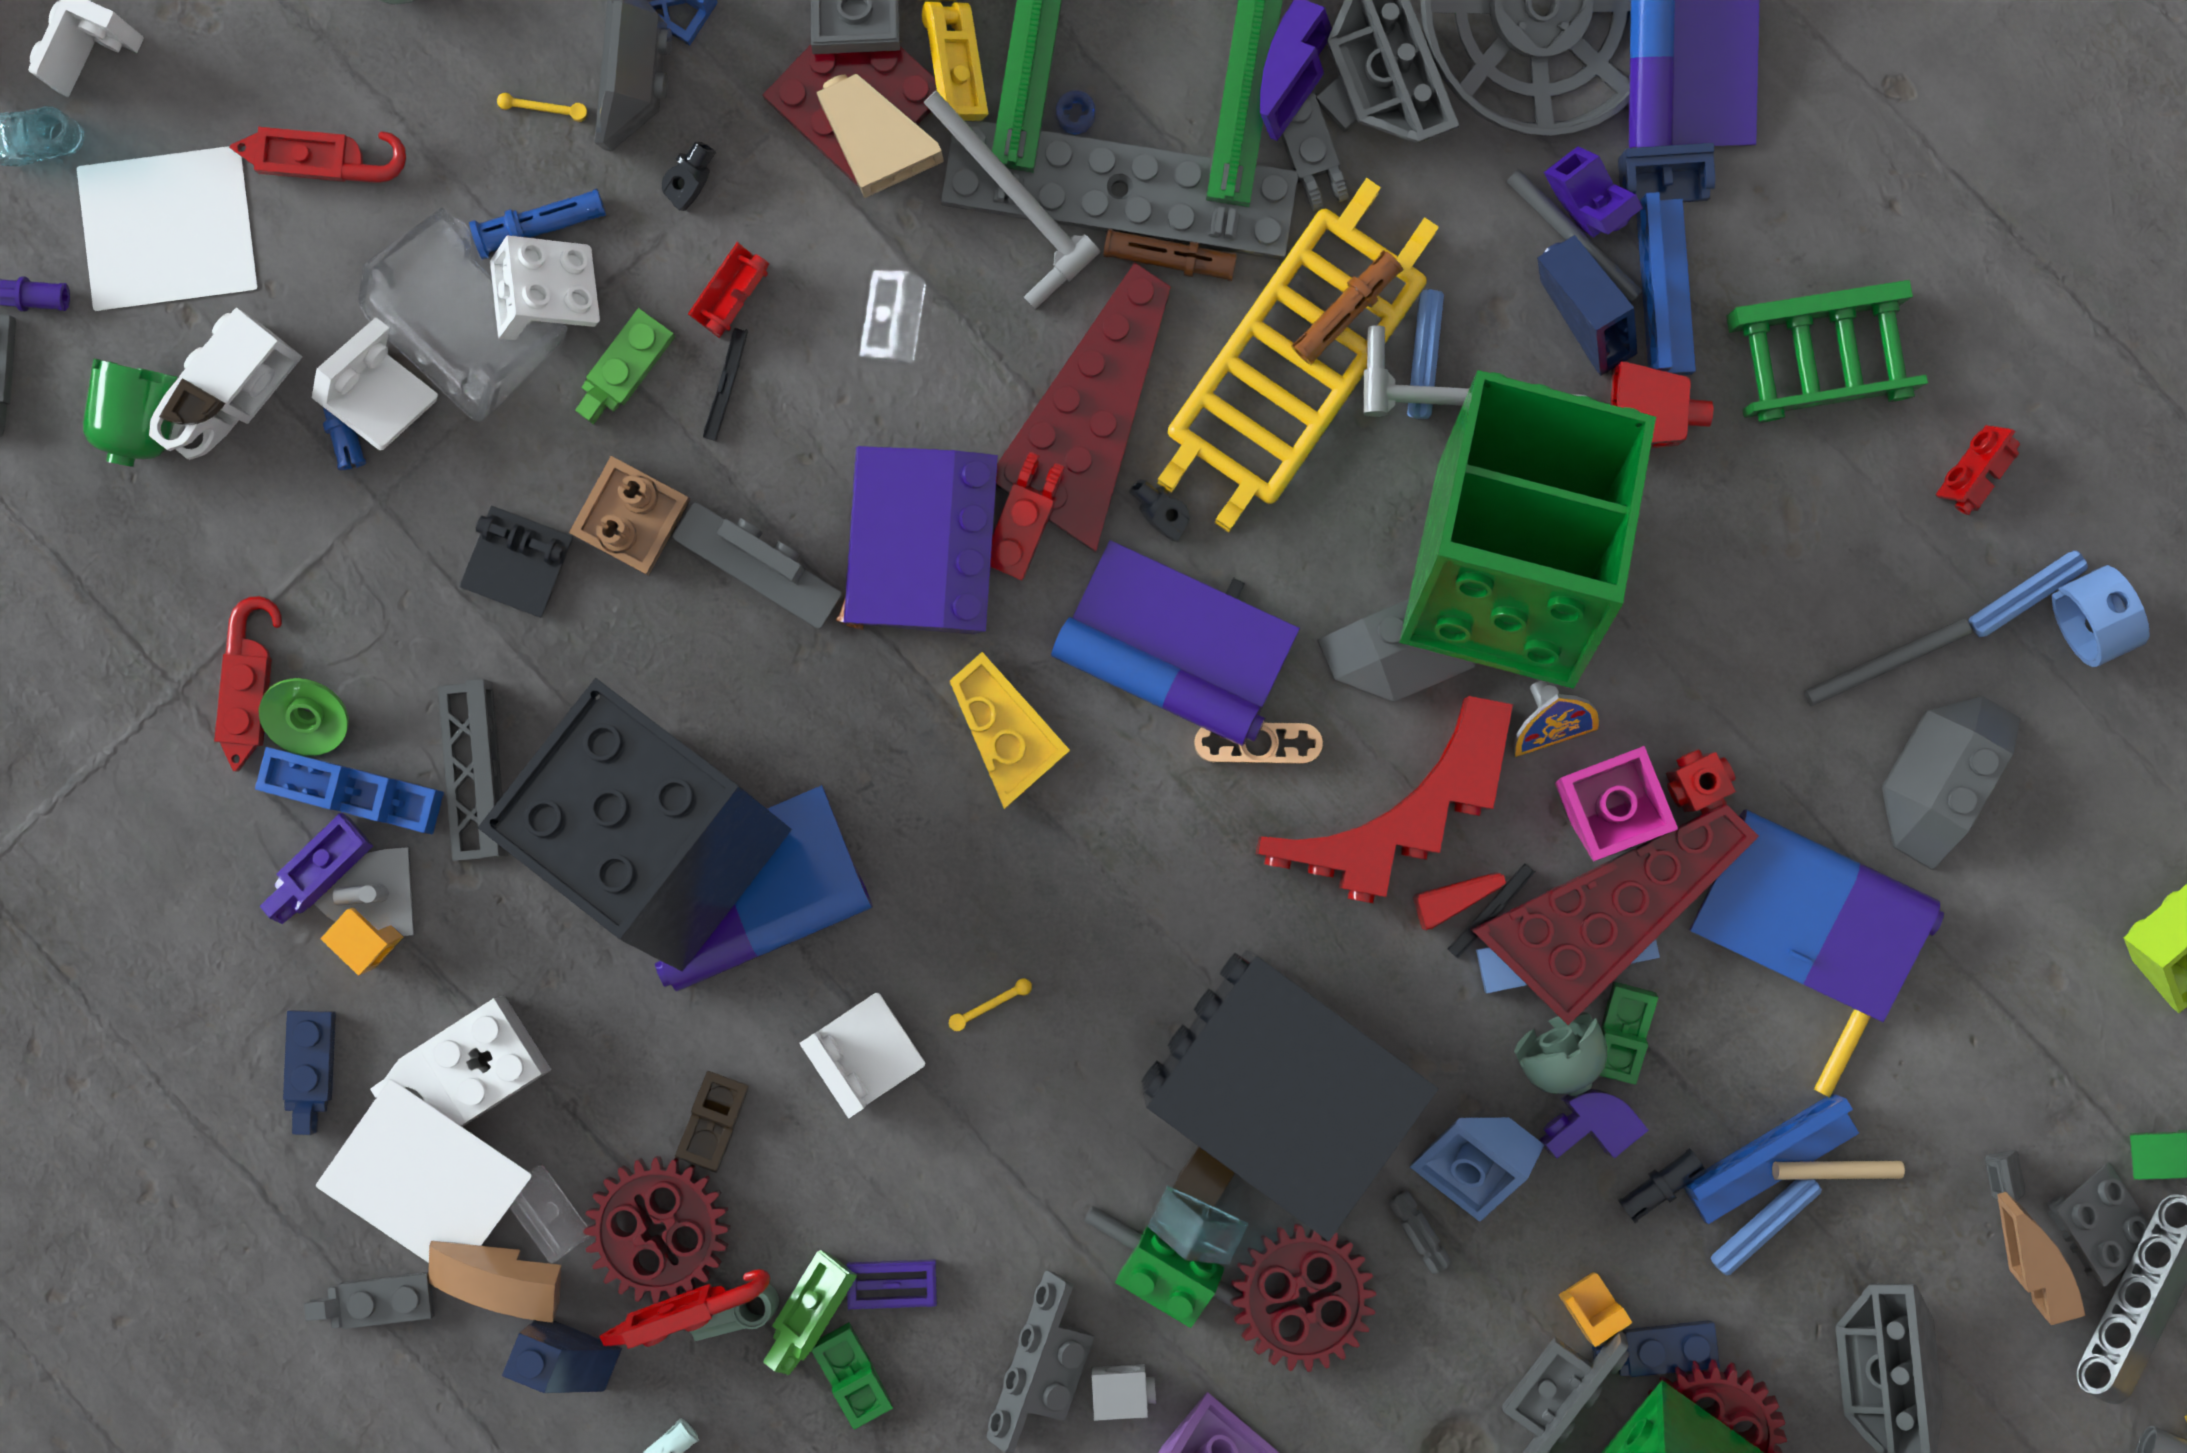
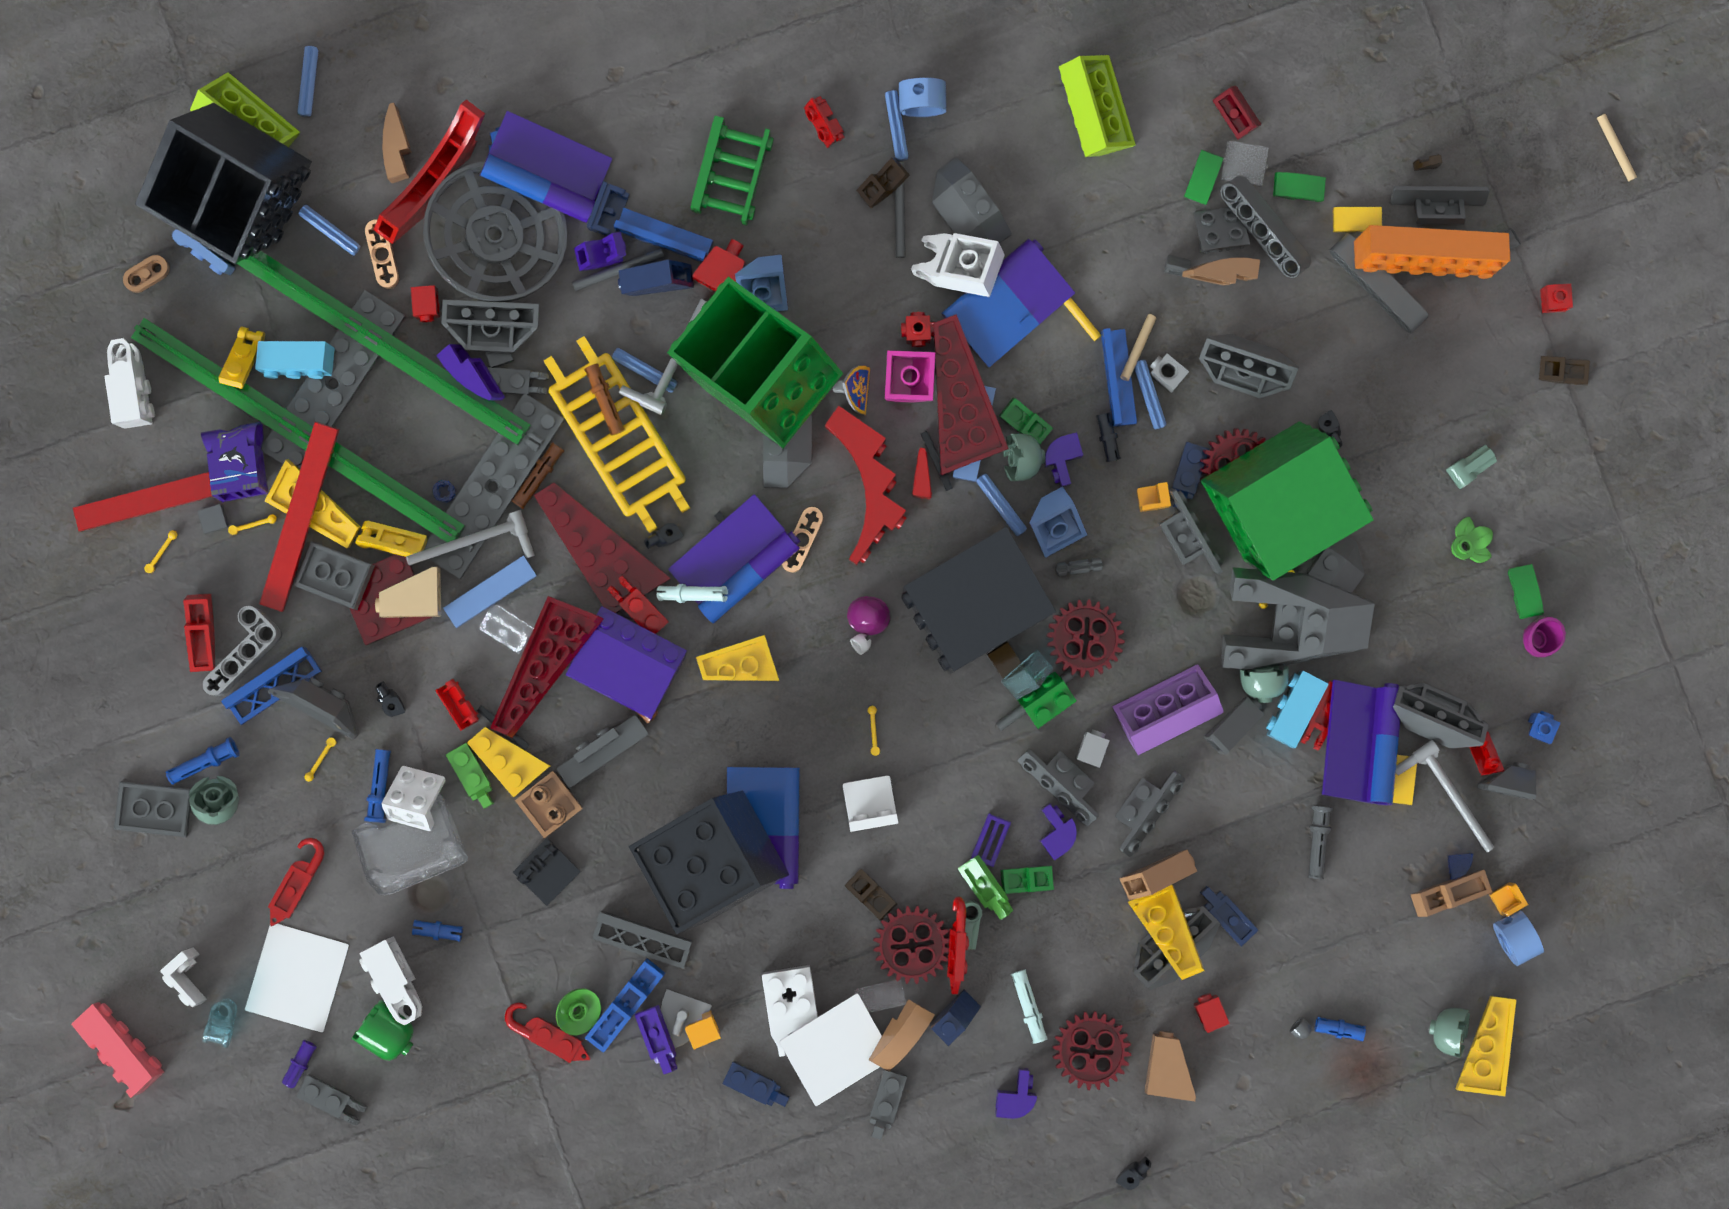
camera: 65 degrees left, 0 degrees up
dark brown tile [159,378,226,425] -> none
white bracket [312,317,438,450] -> none
none -> medium blue tile [443,555,537,628]
none -> yellow wing [467,727,550,797]
none -> dark red wing [490,596,604,738]
none -> light aqua pin [656,584,728,603]
none -> medium blue slope [735,255,788,311]
none -> magenta hat [847,596,891,635]
none -> white hinge [850,633,871,655]
none -> dark brown slope [856,157,910,208]
none -> white brick [911,233,1005,297]
none -> medium blue axle [976,474,1027,536]
none -> dark purple brick [1039,804,1077,860]
none -> light grey brick [1150,354,1189,393]

